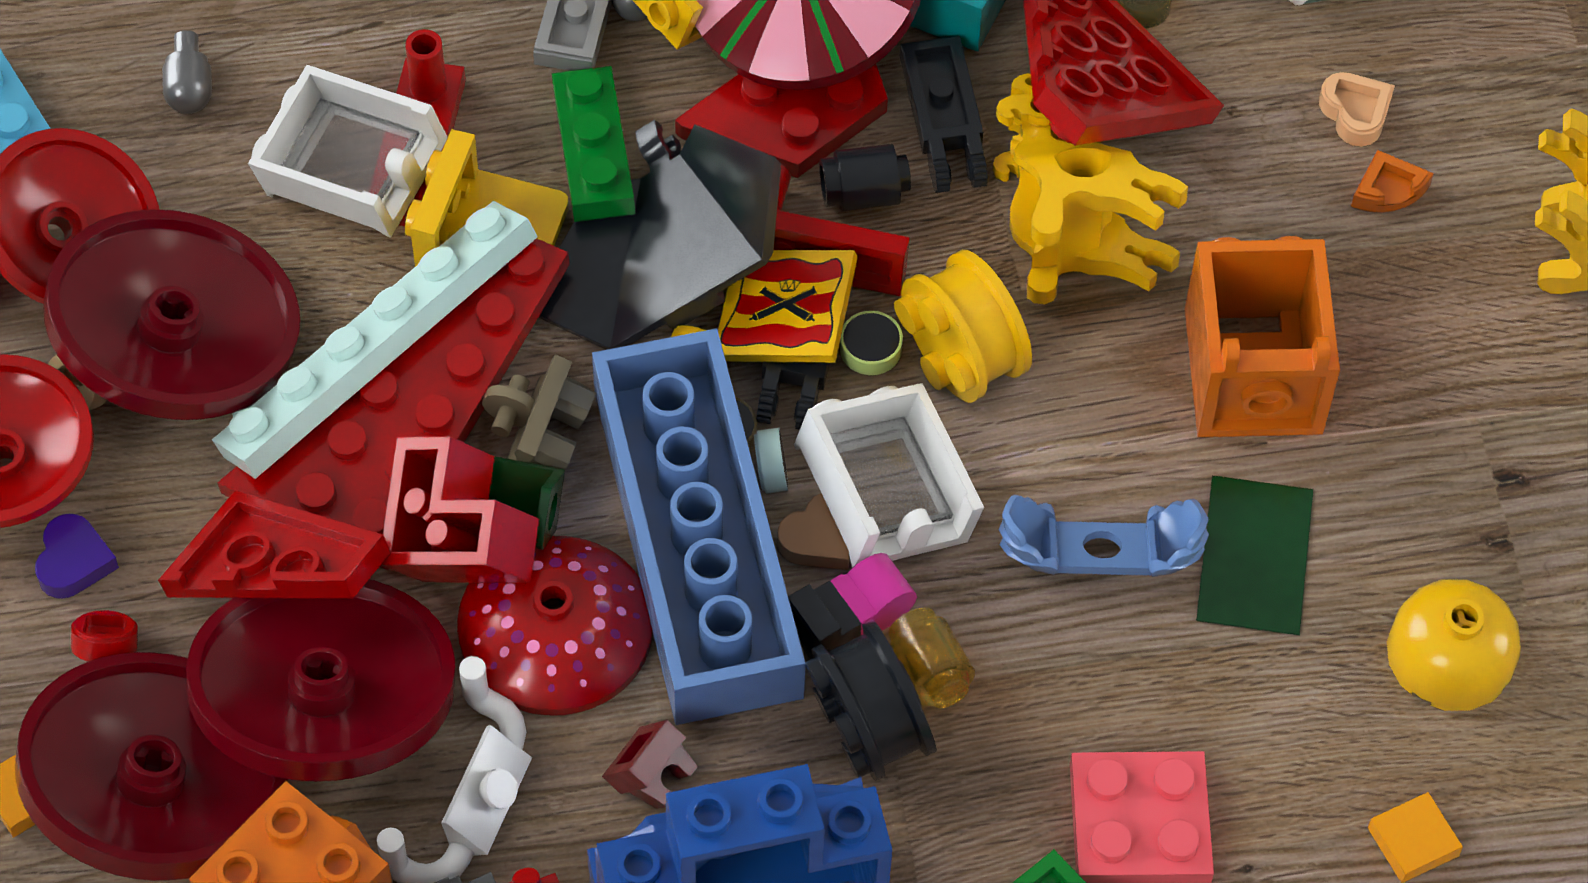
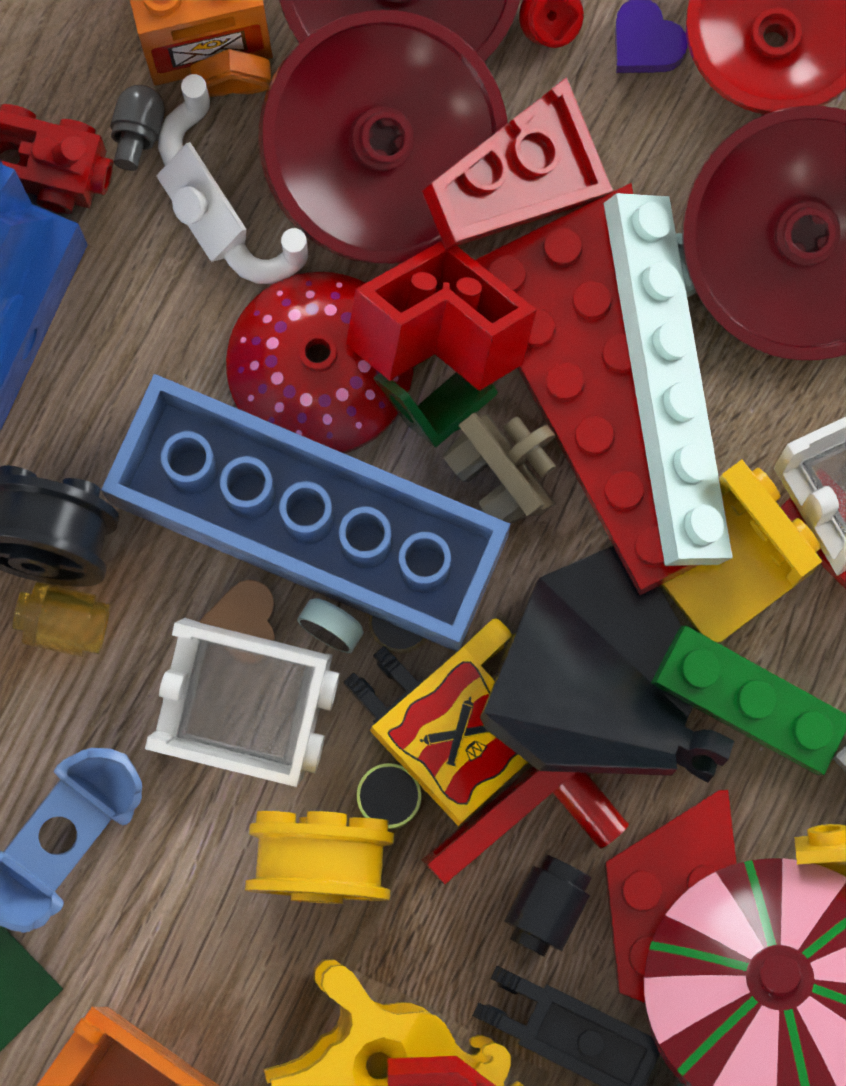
camera: 130 degrees right, 20 degrees up
tile [602,720,698,809] -> none
leg [788,553,917,660] -> none

